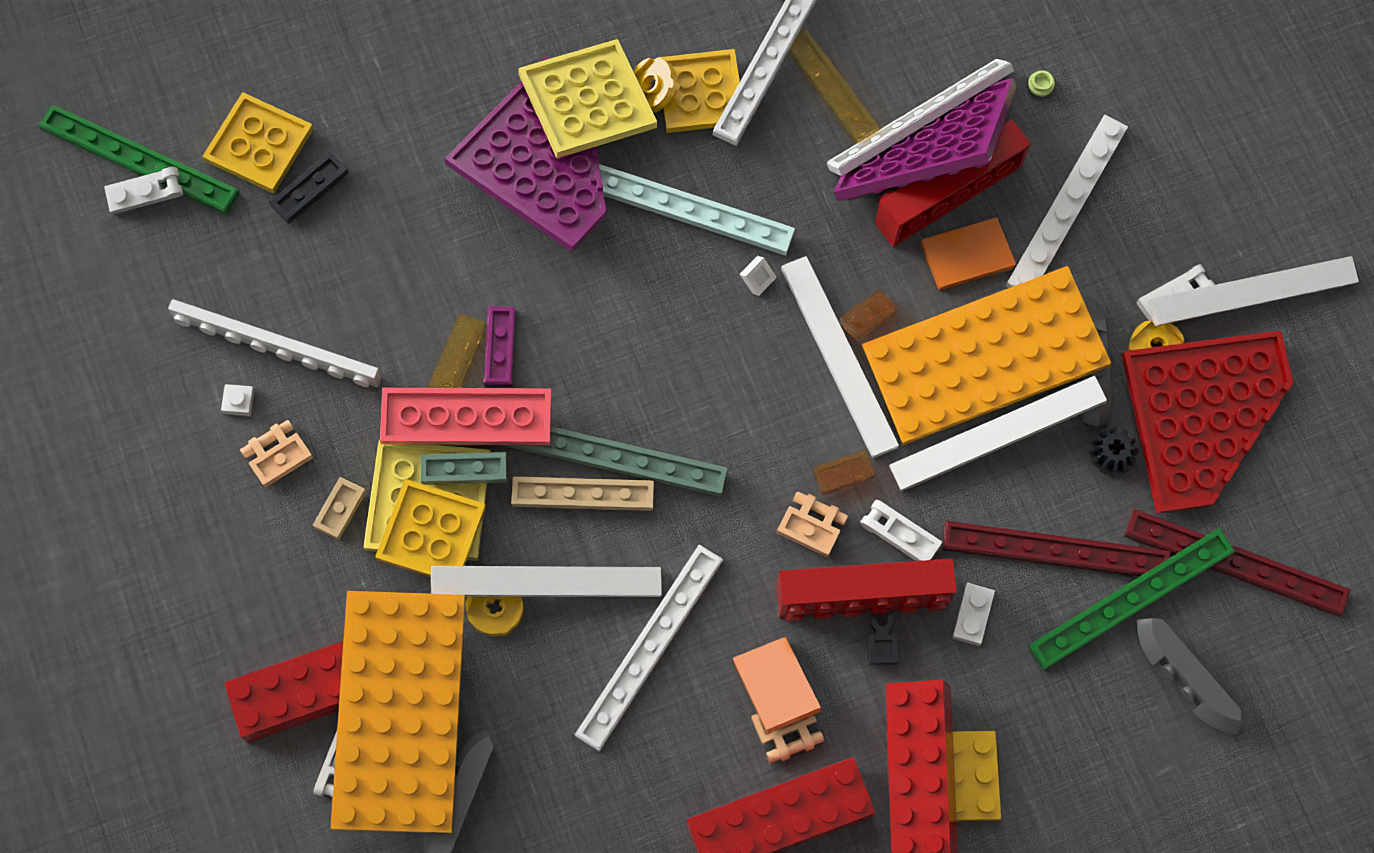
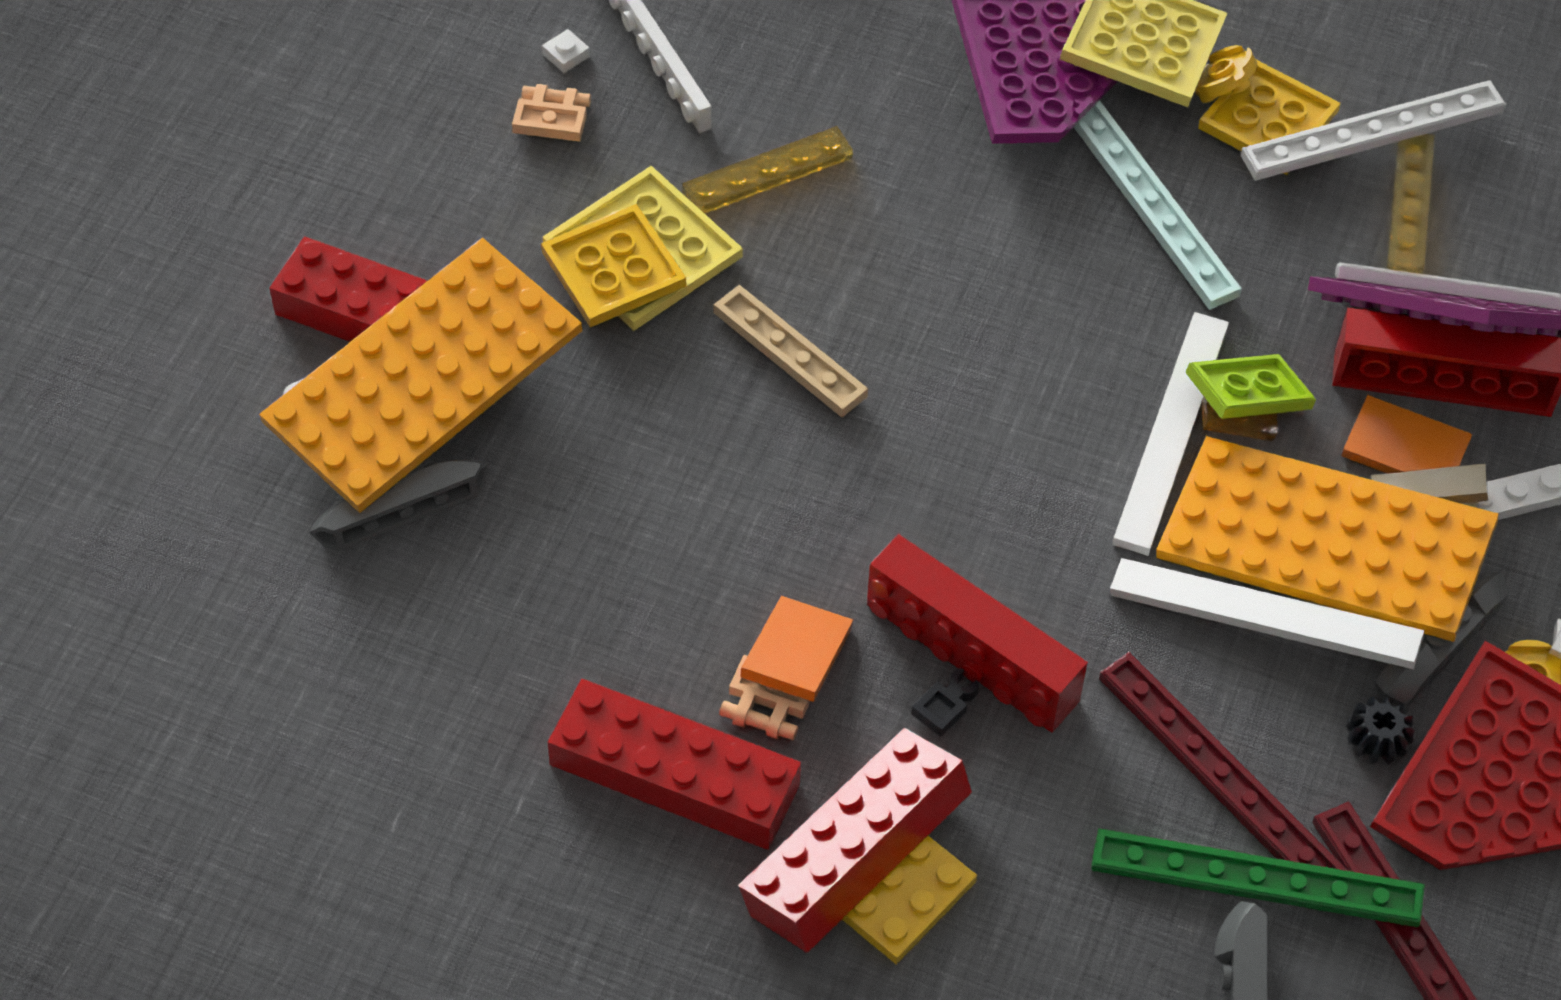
camera: 45 degrees right, 15 degrees down
tan plate [312,477,366,540] -> none
coral plate [380,388,551,445] -> none
sand green plate [421,452,507,485] -> none
white tile [431,566,662,597] -> none
yellow plate [466,597,524,636] -> none
magenta tile [484,306,516,387] -> none
sand green plate [502,426,728,497] -> none
white tile [575,545,723,752] -> none
white plate [739,256,777,296] -> none
light nougat plate [777,491,848,558] -> none
clear orange plate [812,450,875,495] -> none
white plate [860,500,942,561] -> none
white plate [952,583,995,647] -> none
none -> lime tile [1185,354,1316,419]
none -> dark tan tile [1371,463,1488,504]

